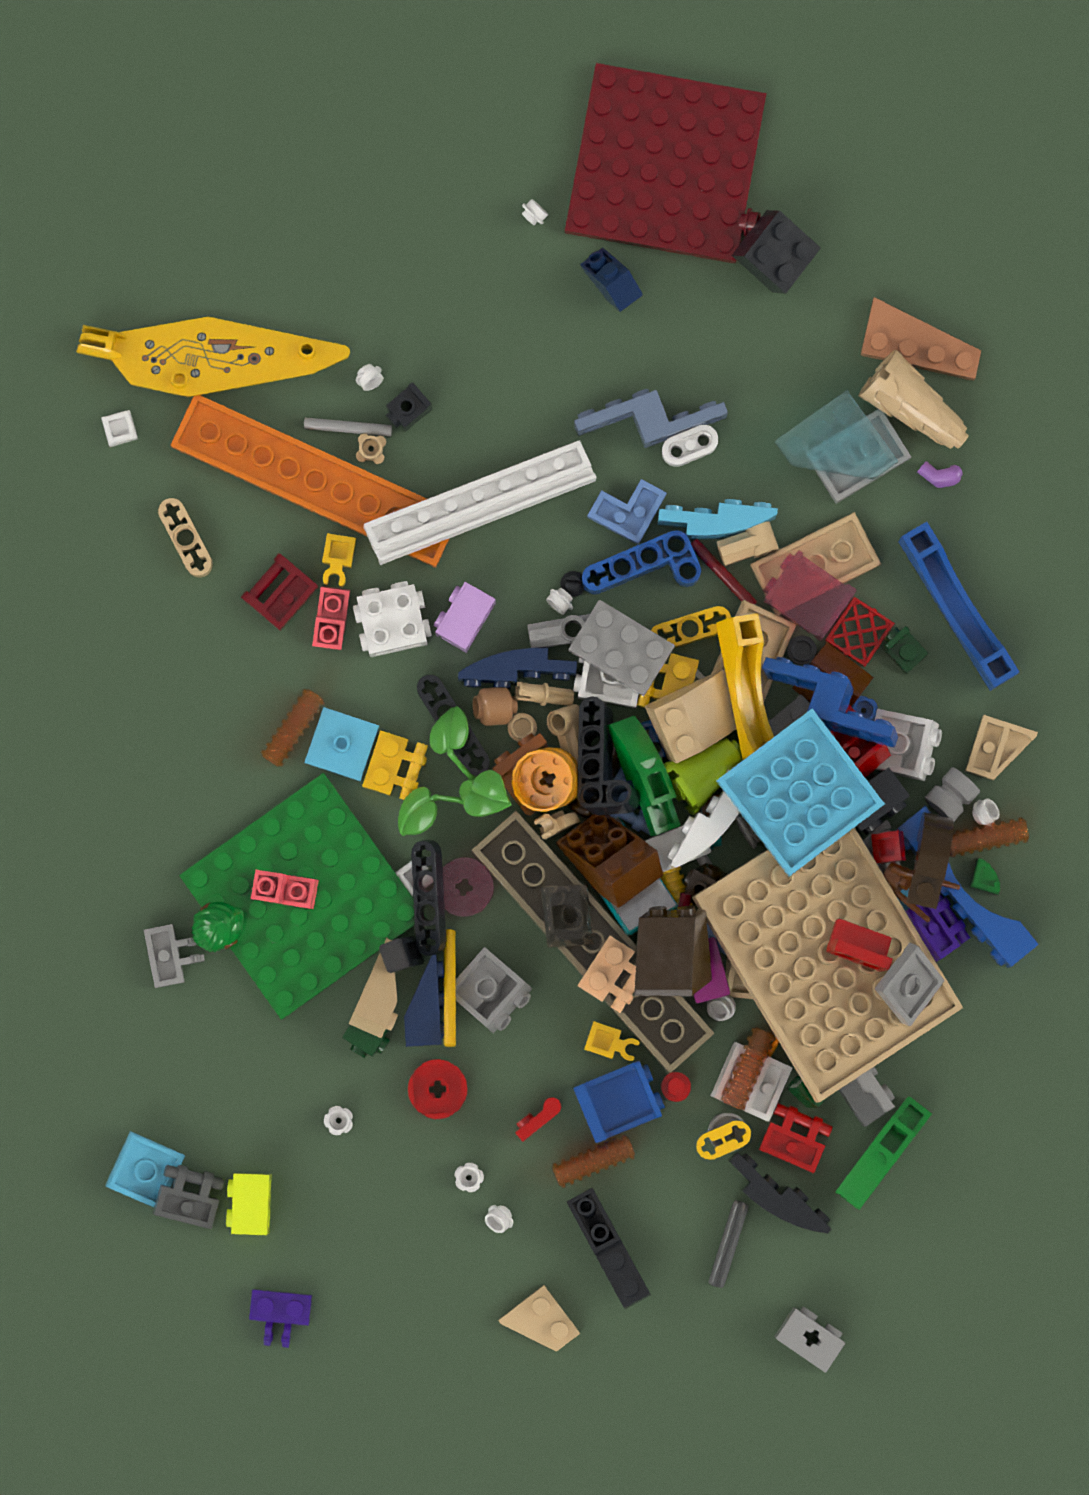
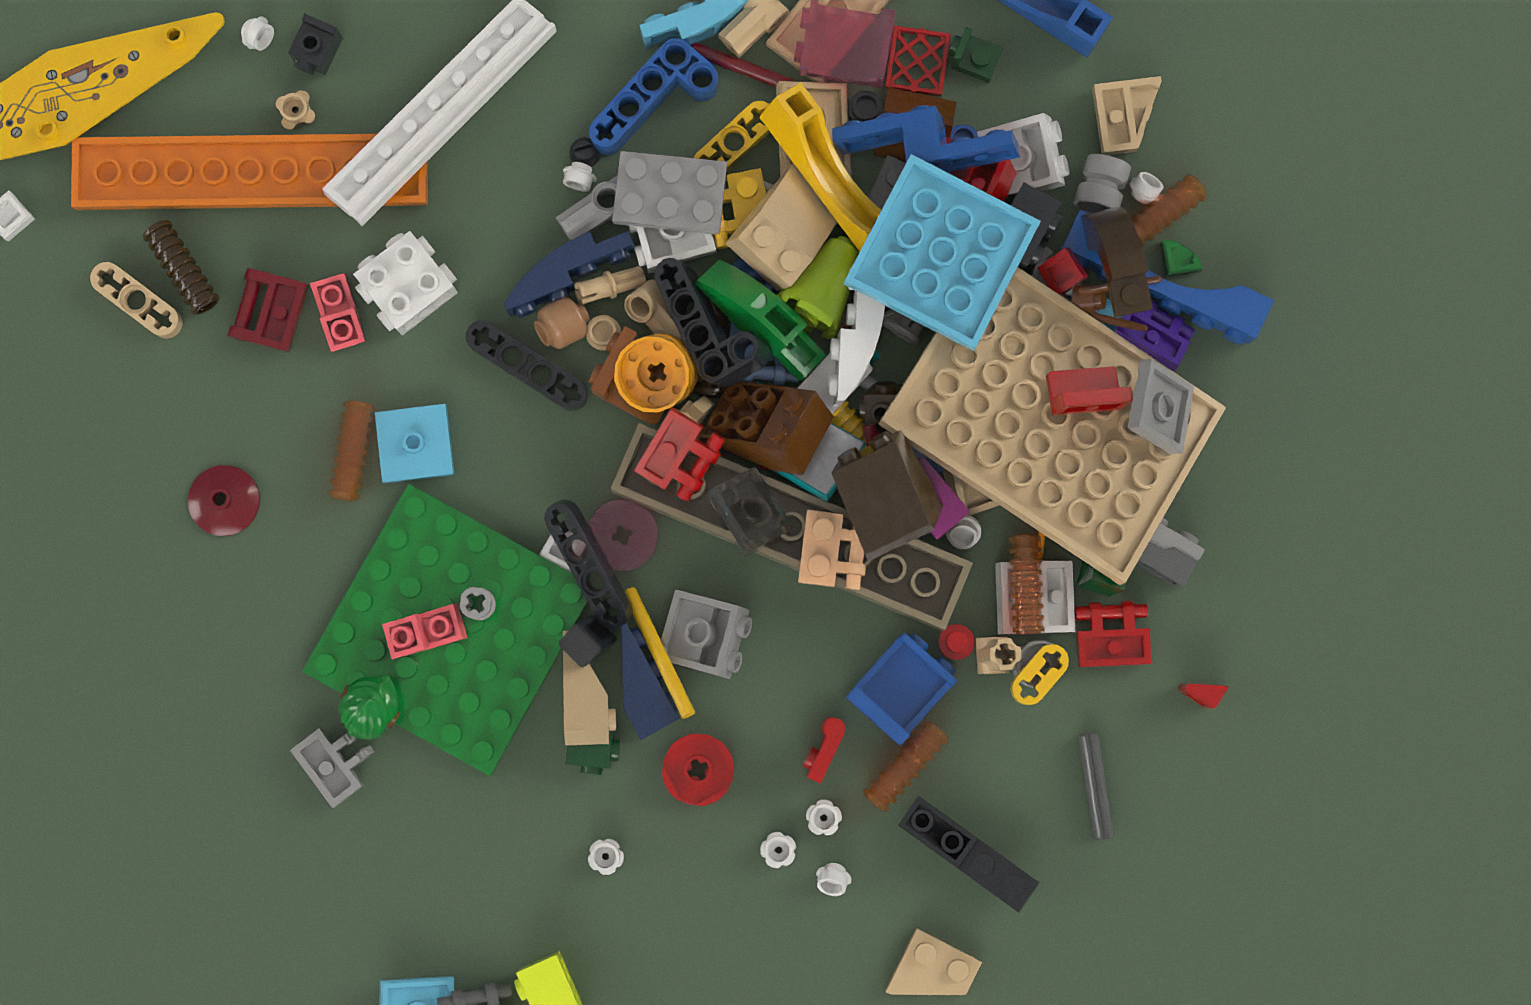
camera: 30 degrees left, 0 degrees up
light grey bar [304,417,392,437] -> none
yellow plate [322,533,356,587] -> none
yellow plate [362,730,428,800] -> none
bright green plant [398,706,512,836] -> none
lavender hinge [434,582,496,653] -> none
yellow plate [584,1021,640,1061] -> none
medium blue plate [587,479,667,545] -> none
black slope [728,1152,832,1234] -> none
light grey brick [774,1306,845,1373] -> none
green slope [835,1096,932,1210] -> none
none -> dark brown piece [142,220,220,315]
none -> dark red dish [188,465,260,536]
none -> light grey bush [459,587,496,620]
none -> red plate [634,407,725,502]
none -> white plate [806,800,842,835]
none -> tan piece [976,637,1021,674]
none -> red slope [1178,683,1229,709]

